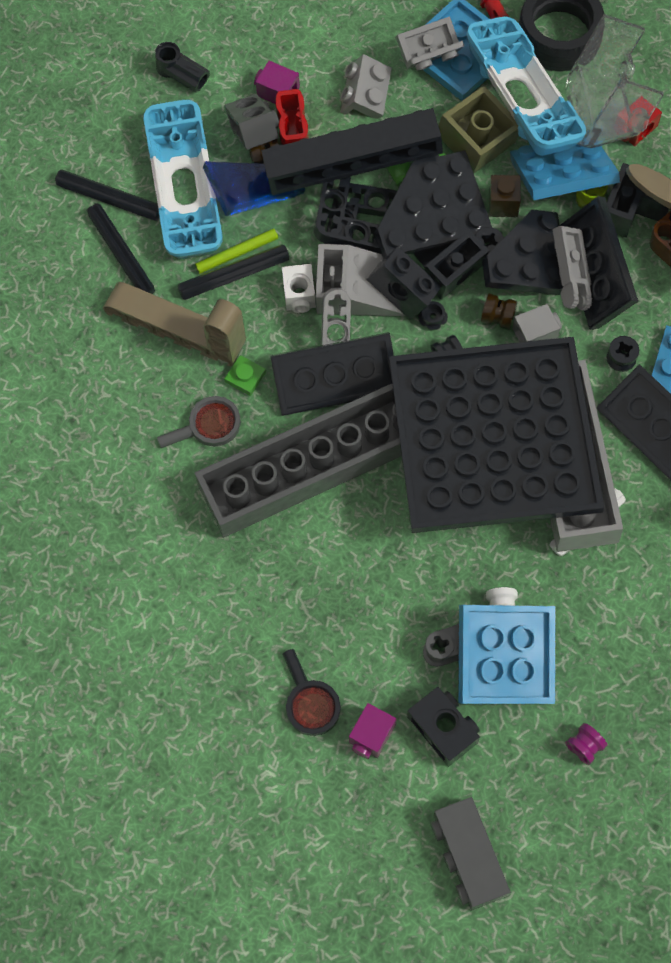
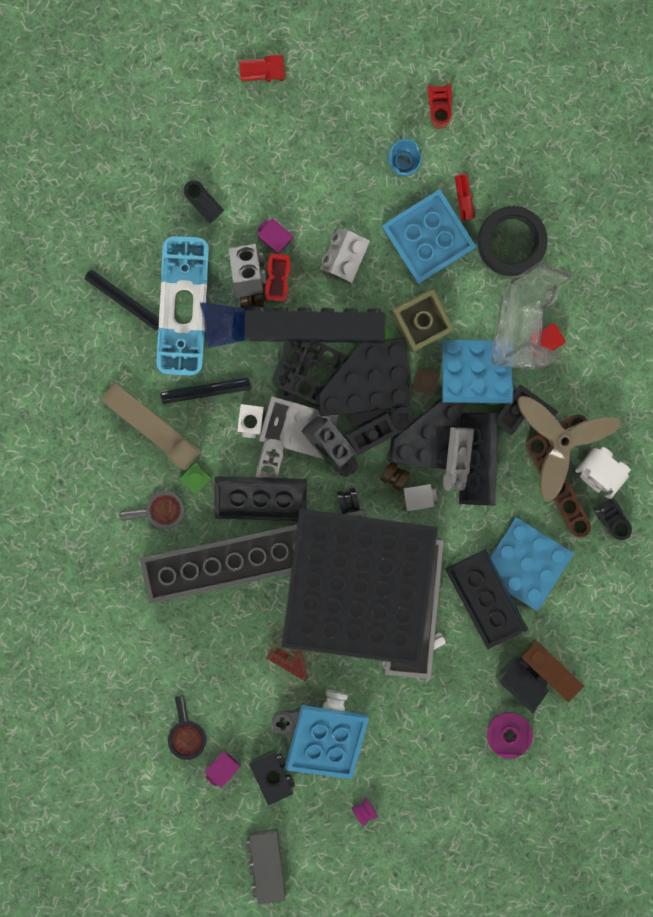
camera: 15 degrees right, 20 degrees up
black axle [87,203,155,294] -> none
lime bar [195,228,279,274] -> none
light grey bracket [396,16,464,71] -> none
medium azure piece [467,17,586,156] -> none
black wheel [606,336,639,372] -> none
none -> clear red slope [266,648,308,682]

